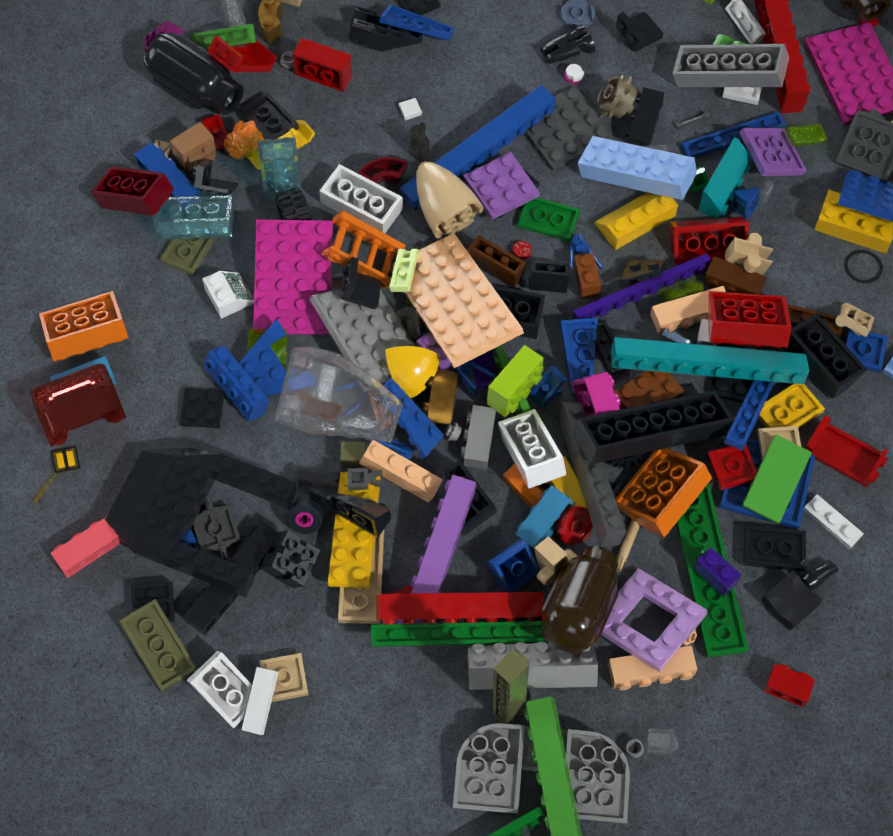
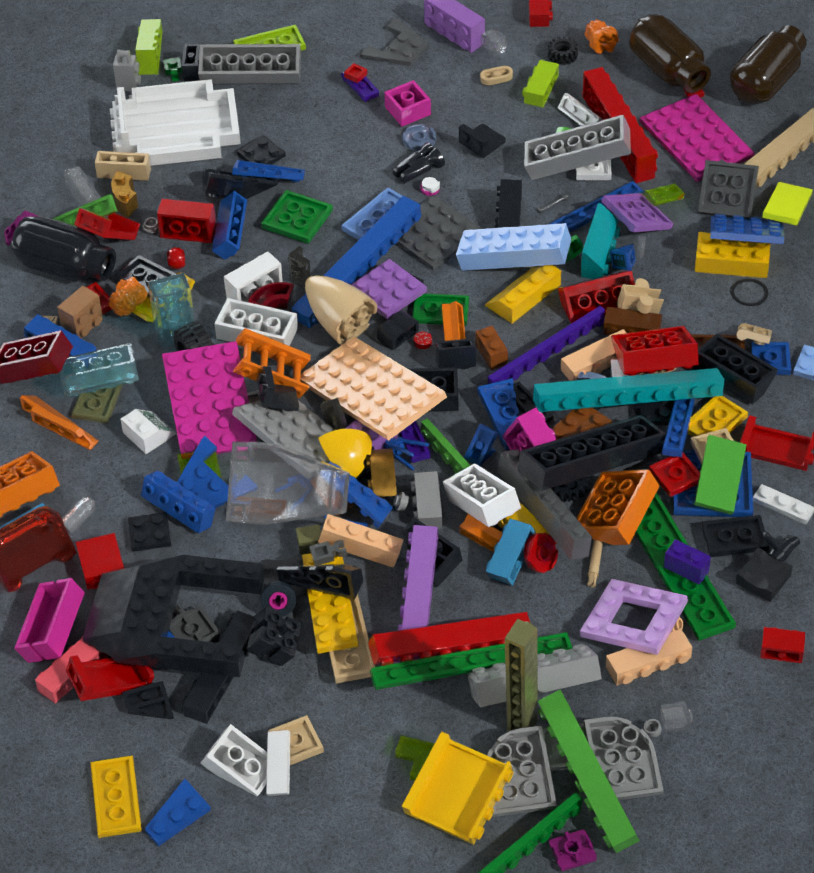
camera: 10 degrees left, 15 degrees down
piece [33,446,80,503] -> none
olive tile [119,599,198,692] -> none
black bracket [193,159,238,196] -> none
yellowish green plate [389,249,419,292] -> none
white tile [399,98,422,120] -> none
reddish brown brick [468,235,526,288] -> none
lime brick [487,345,544,417] -> none
blue brick [487,539,540,592] -> none
tan piece [535,536,578,586] -> none
dark brown piece [541,546,618,655] -> none
blue plant [569,233,603,270] -> none
dark tan brick [597,75,639,119] -> none
black wing [619,259,666,287] -> none
clear neon green plate [661,278,704,302] -> none
none -> dark pink piece [14,578,85,663]
none -> orange wedge [20,395,99,450]
none -> clear brick [56,497,96,538]
none -> red panel [66,655,154,701]
none -> red panel [76,533,124,590]
none -> yellow tile [90,755,142,838]
none -> blue wing [145,779,211,846]
none -> red piece [167,247,185,270]
none -> blue brick [212,191,247,259]
none -> white brick [224,252,283,302]
none -> green plate [261,190,333,244]
none -> medium blue plate [341,188,402,240]
none -> black brick [377,311,419,350]
none -> clear neon green plate [395,735,435,781]
none -> yellow panel [402,731,514,845]
none -> orange piece [442,301,466,341]

